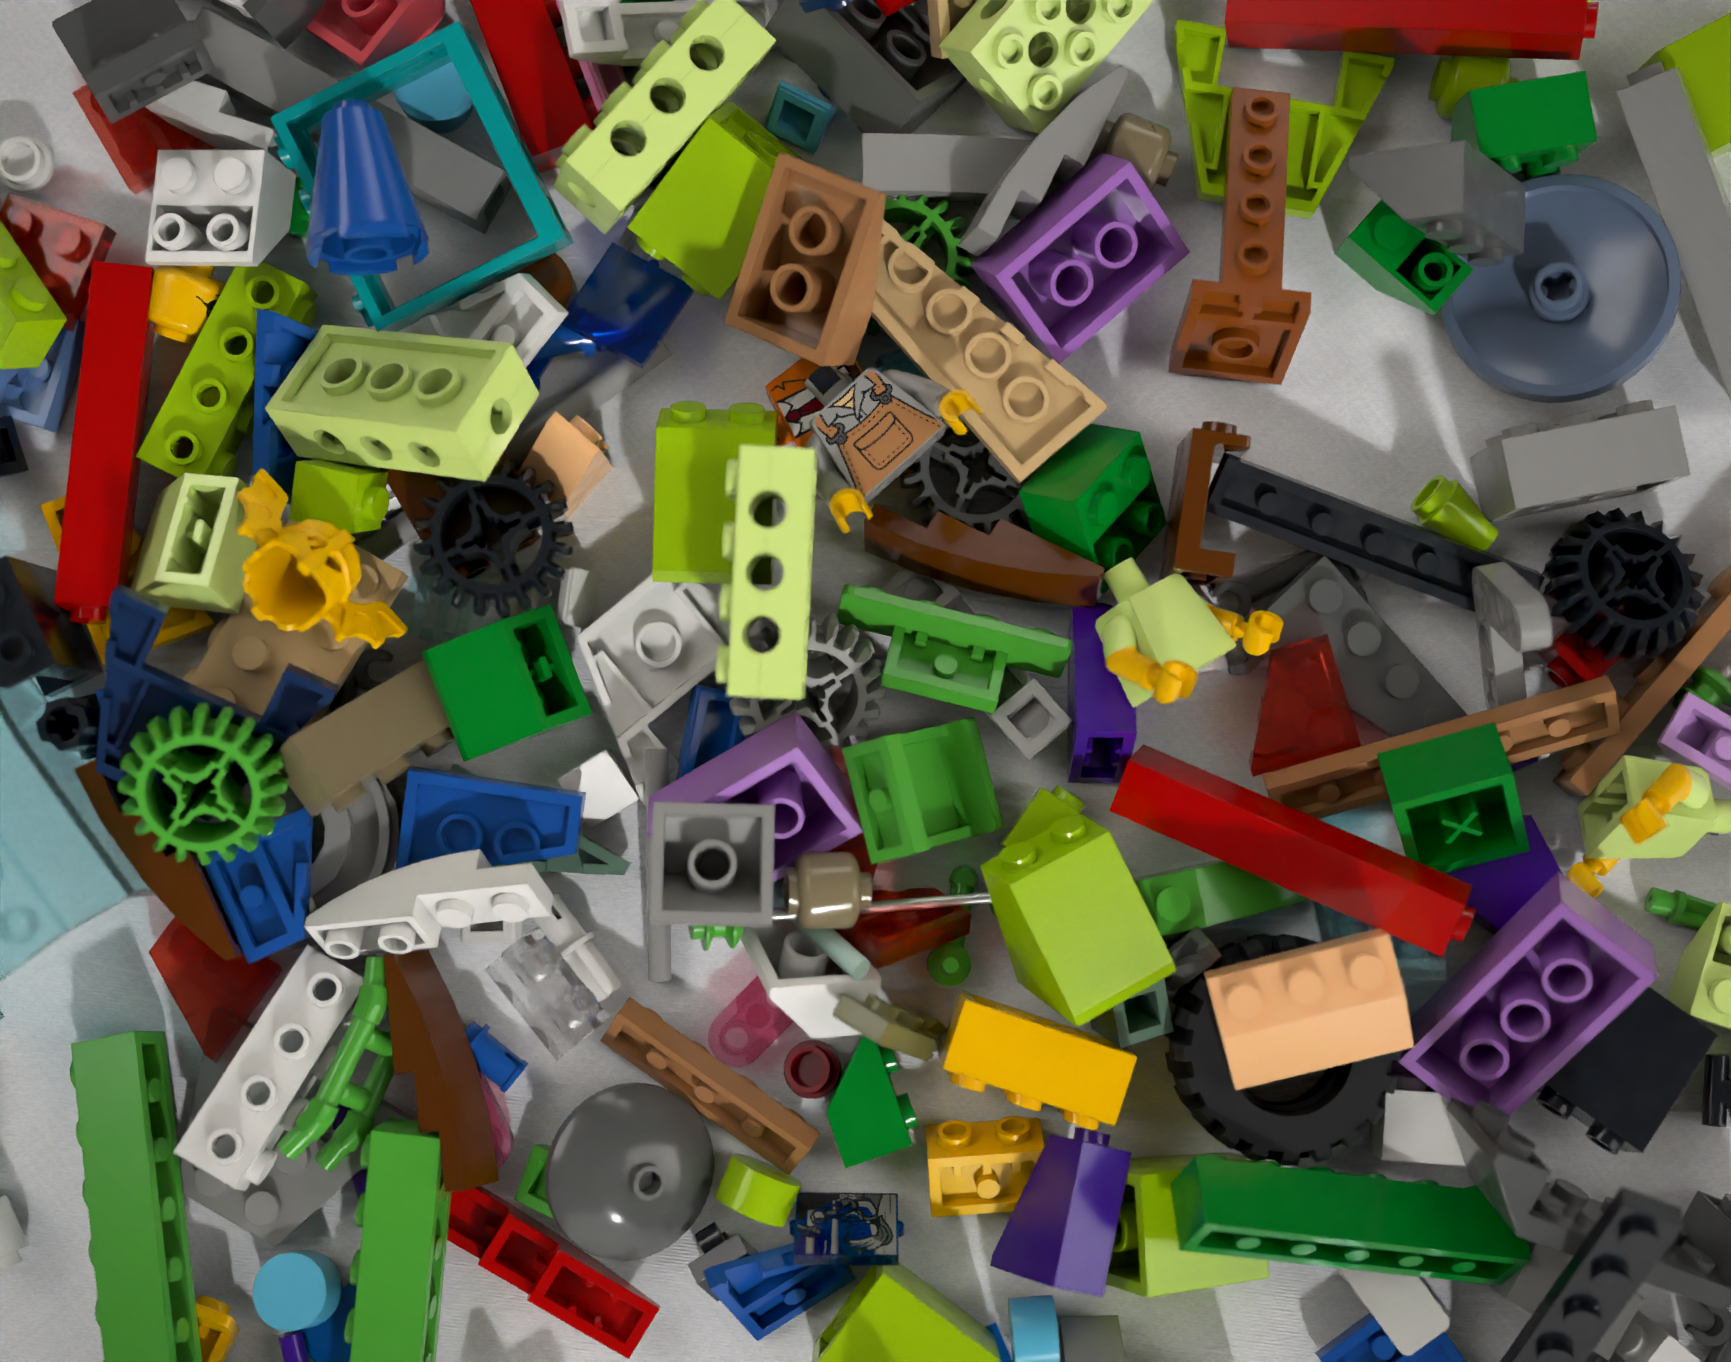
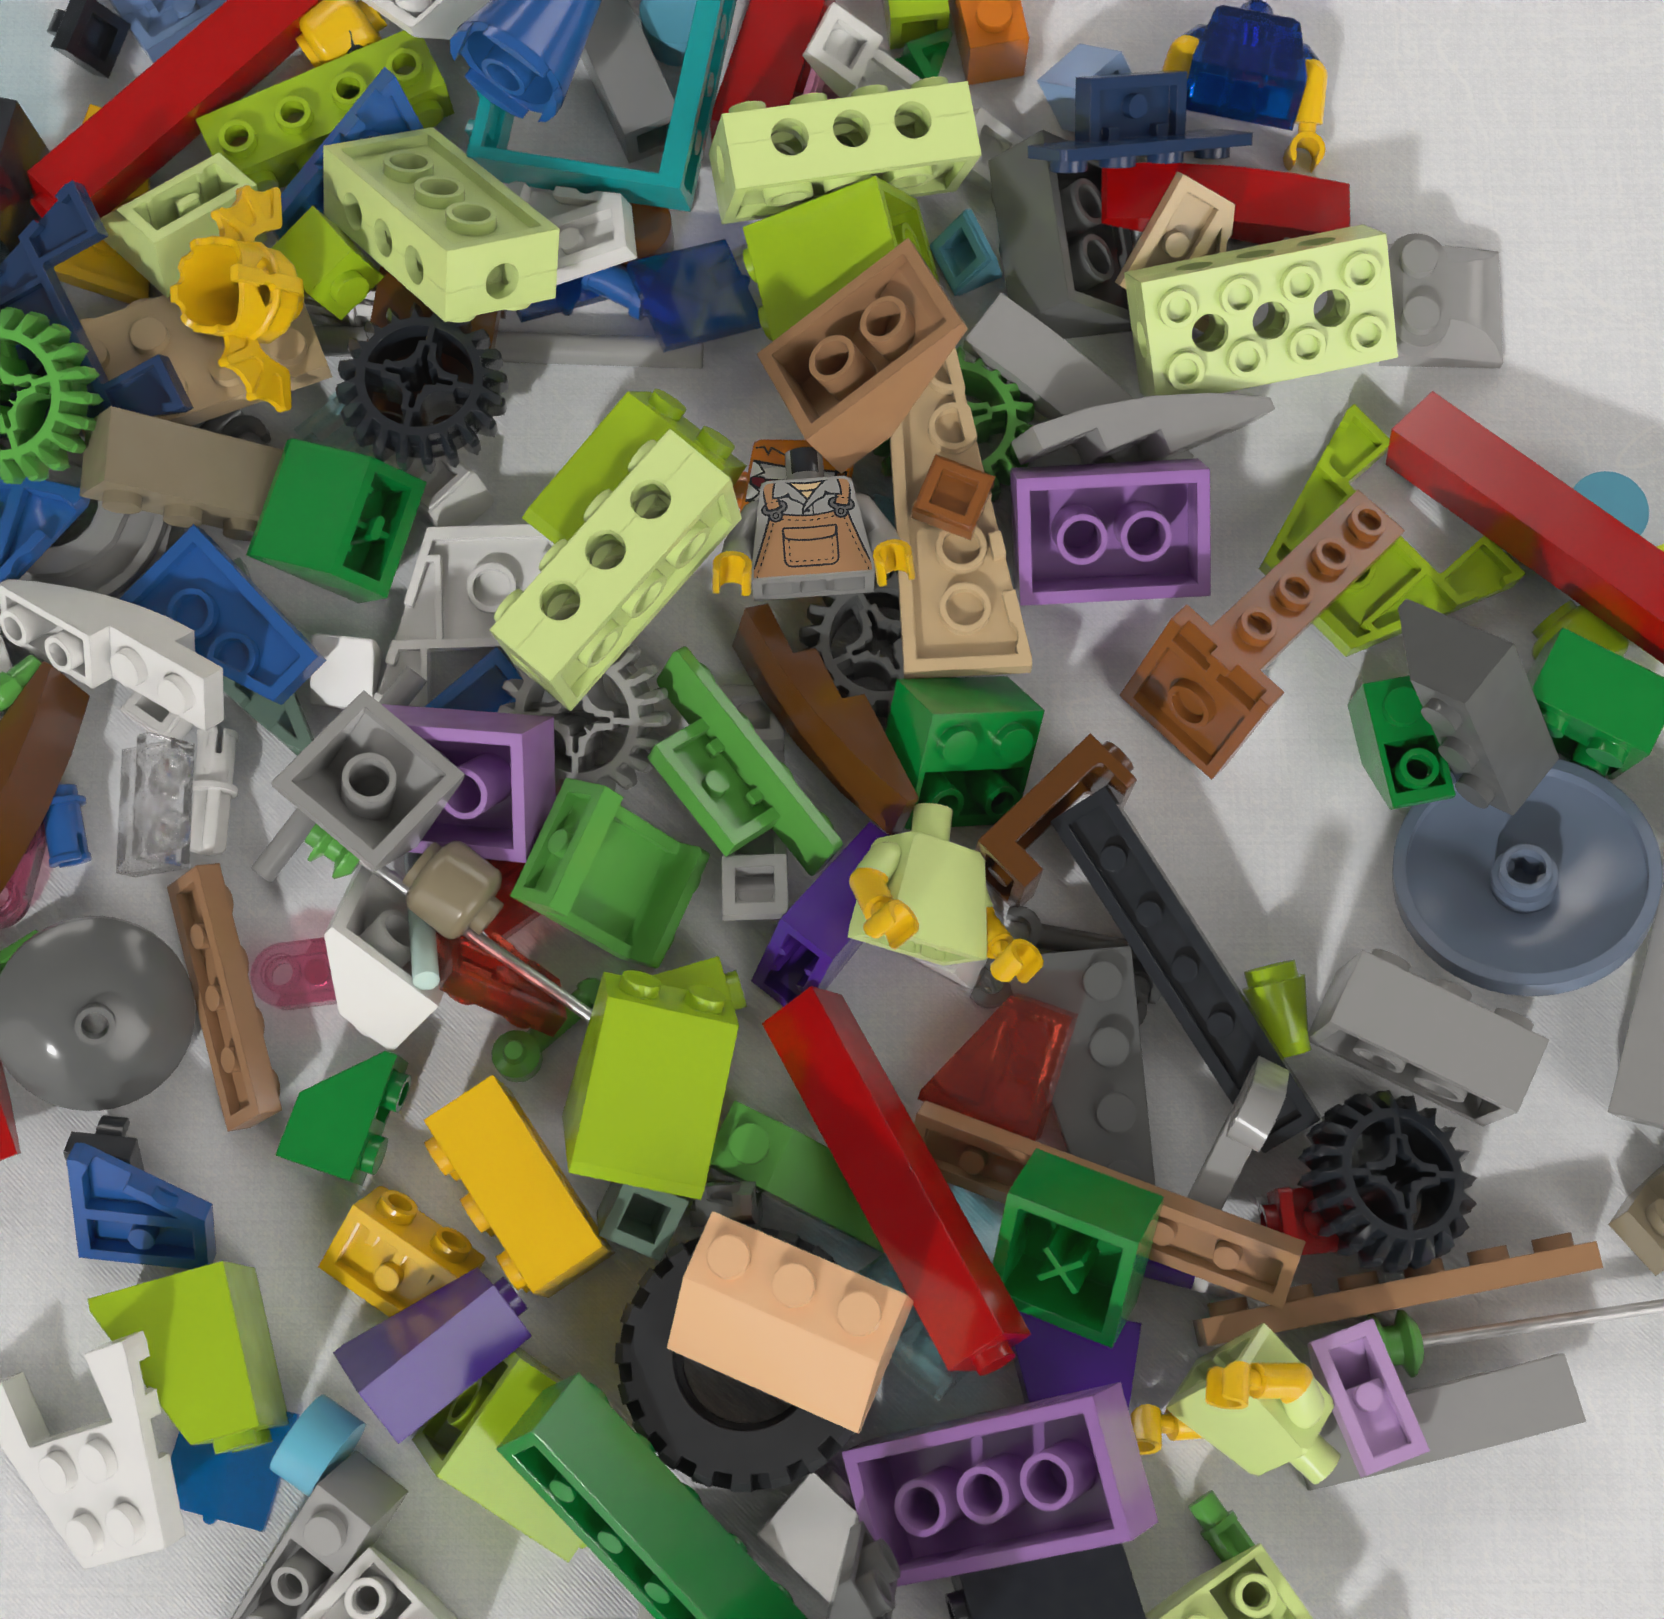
camera: 40 degrees right, 10 degrees down
light nougat slope [518,411,613,518] -> none
lime piece [715,1153,802,1227] -> none
dark red plate [783,1040,842,1099] -> none
piece [789,1192,904,1266] -> none
olive hinge [832,993,947,1061] -> none
dark tan head [1090,113,1179,192] -> none
none -> dark orange tile [911,454,995,541]

